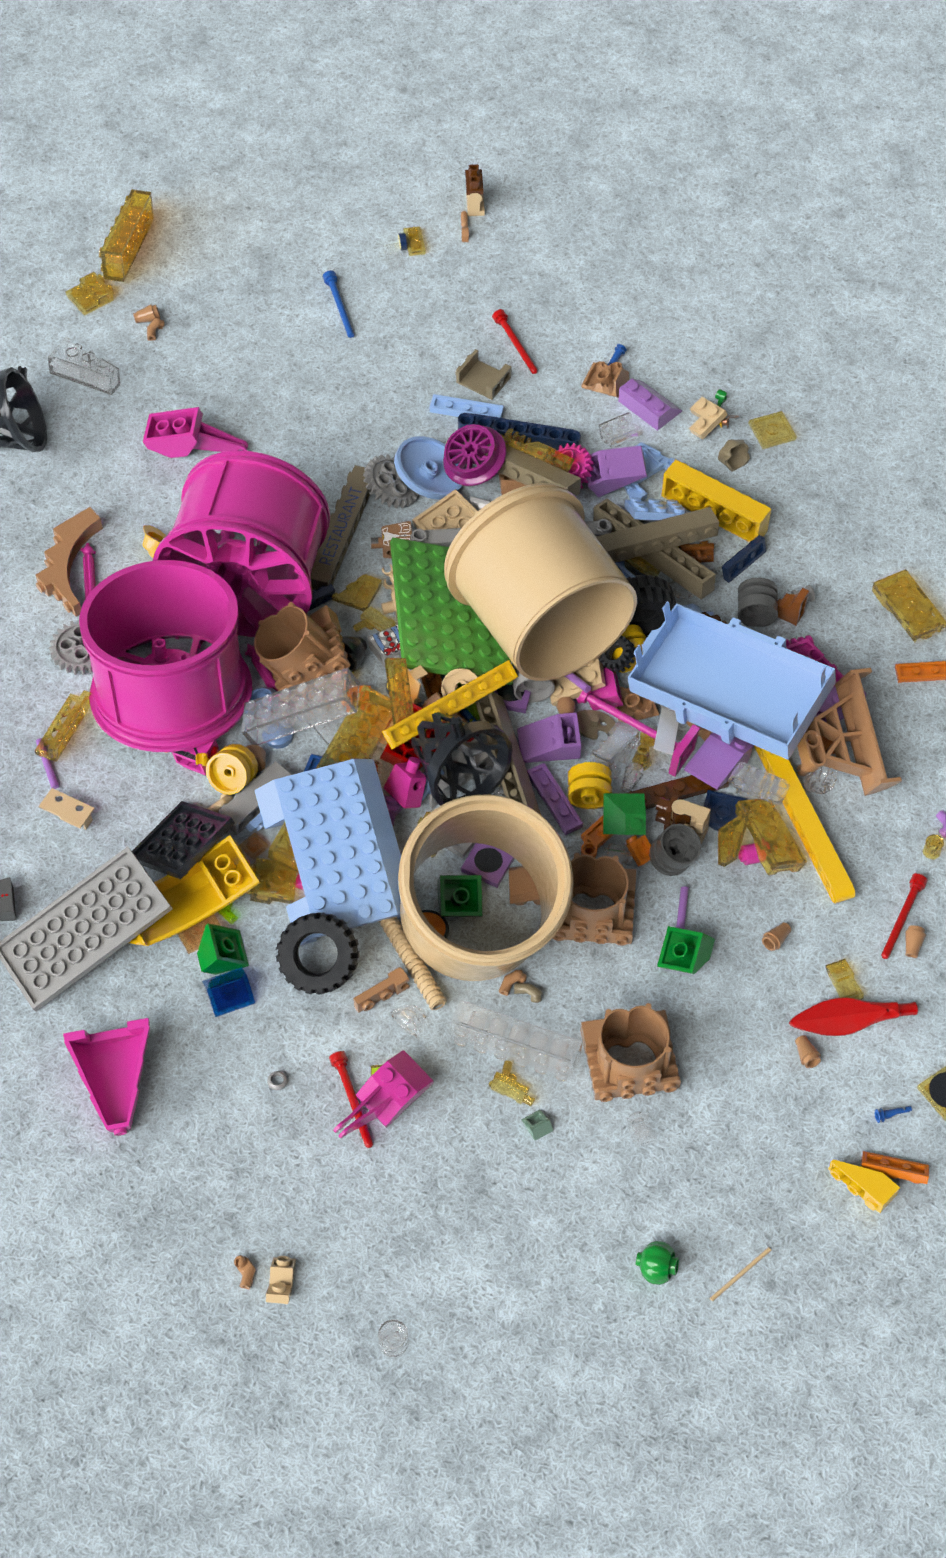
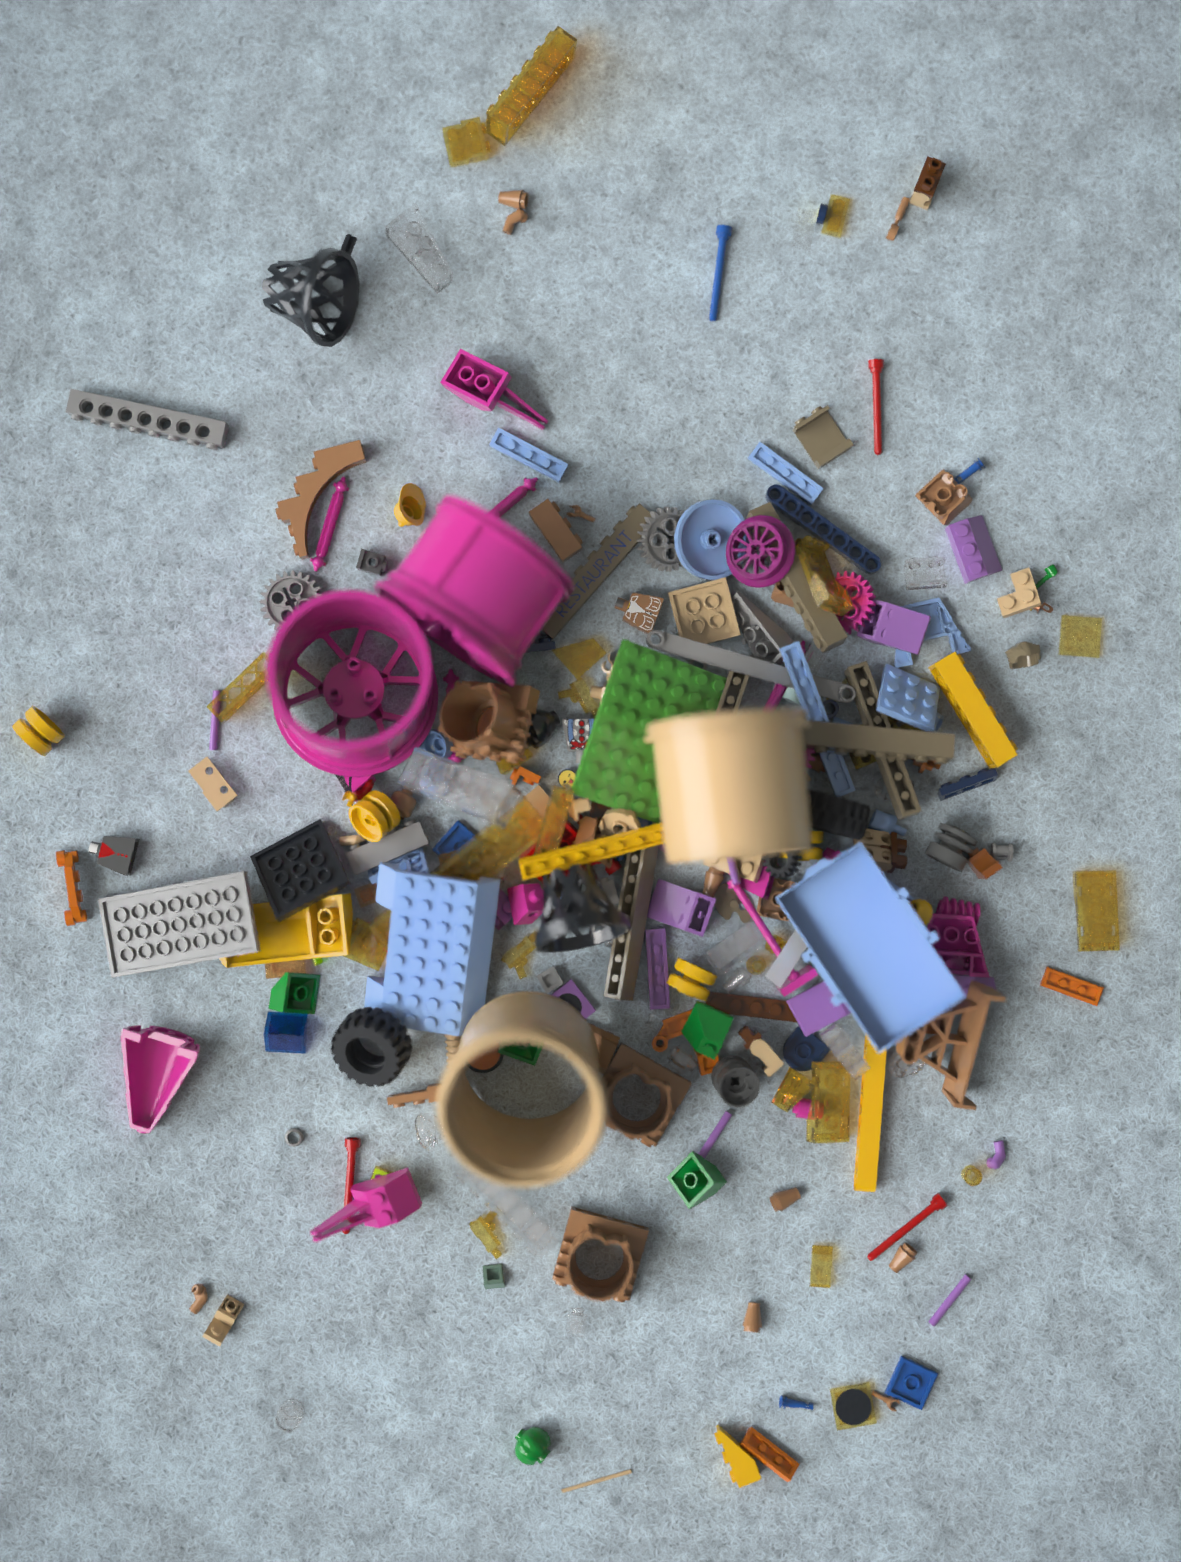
camera: 25 degrees right, 30 degrees up
red animal [789,997,918,1036] -> none

